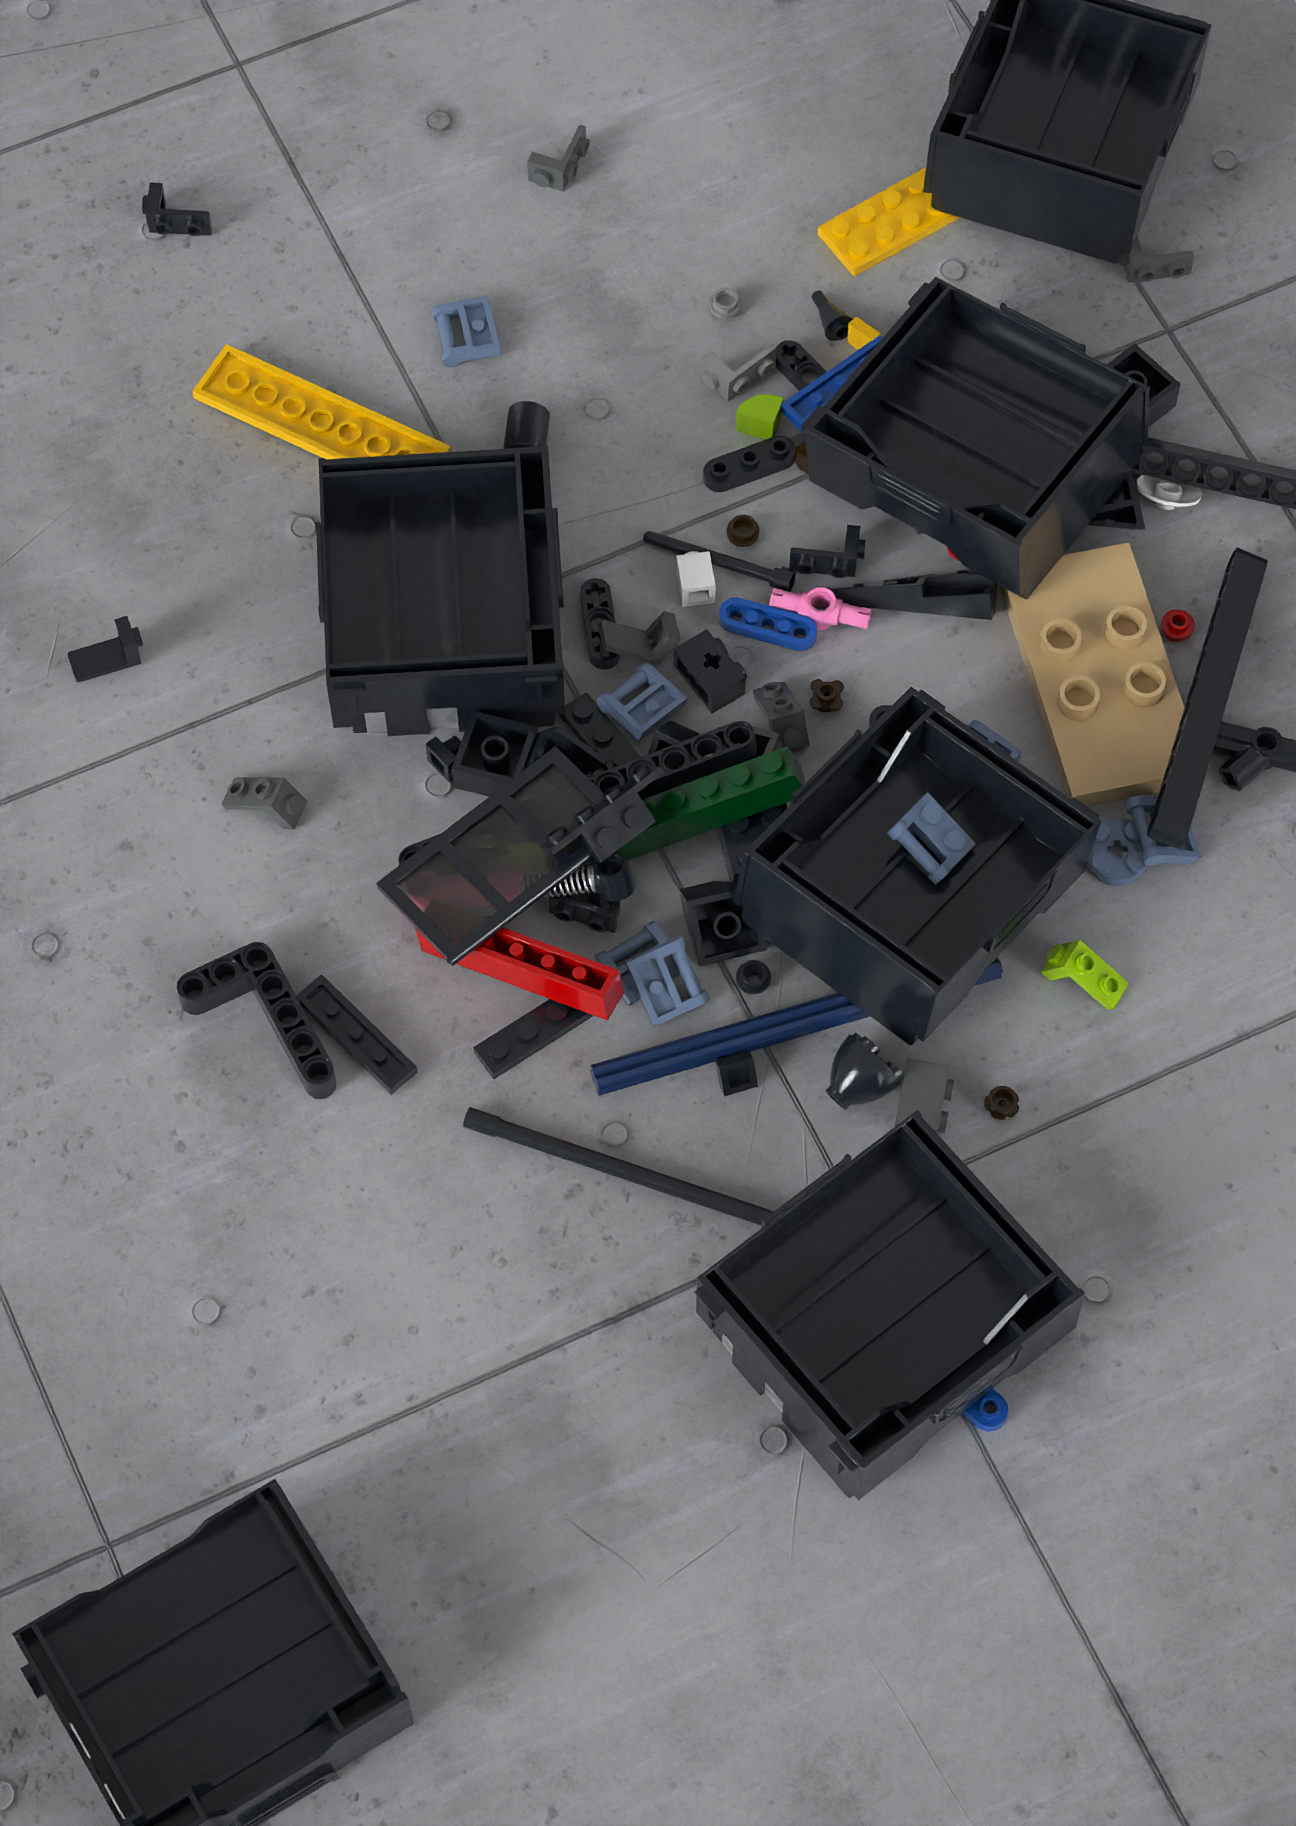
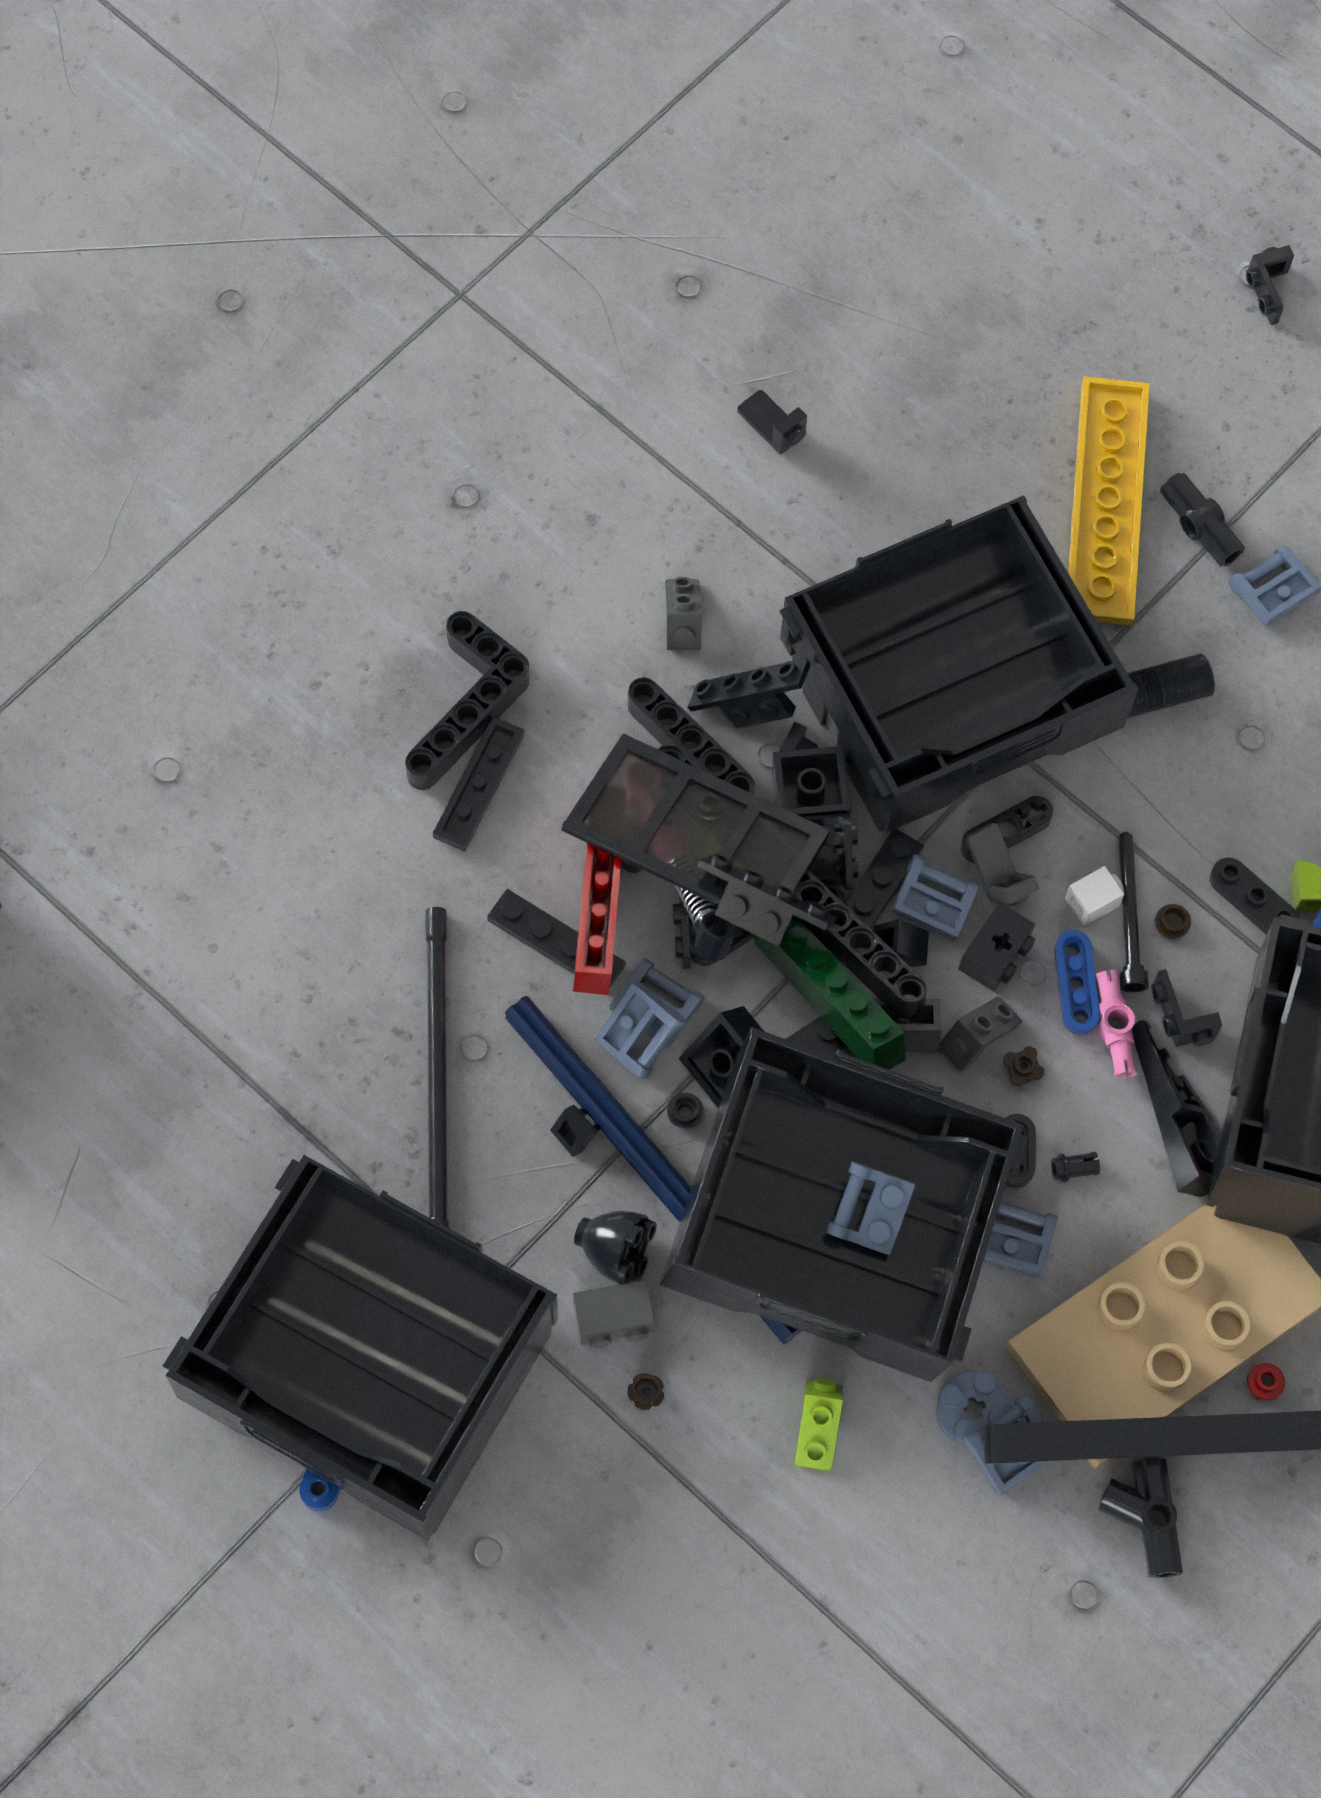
camera: 65 degrees right, 5 degrees up
none -> black beam [628,677,755,794]
none -> black bracket [687,658,811,729]
none -> black pin [1051,1152,1100,1183]
none -> black piece [1160,473,1245,567]

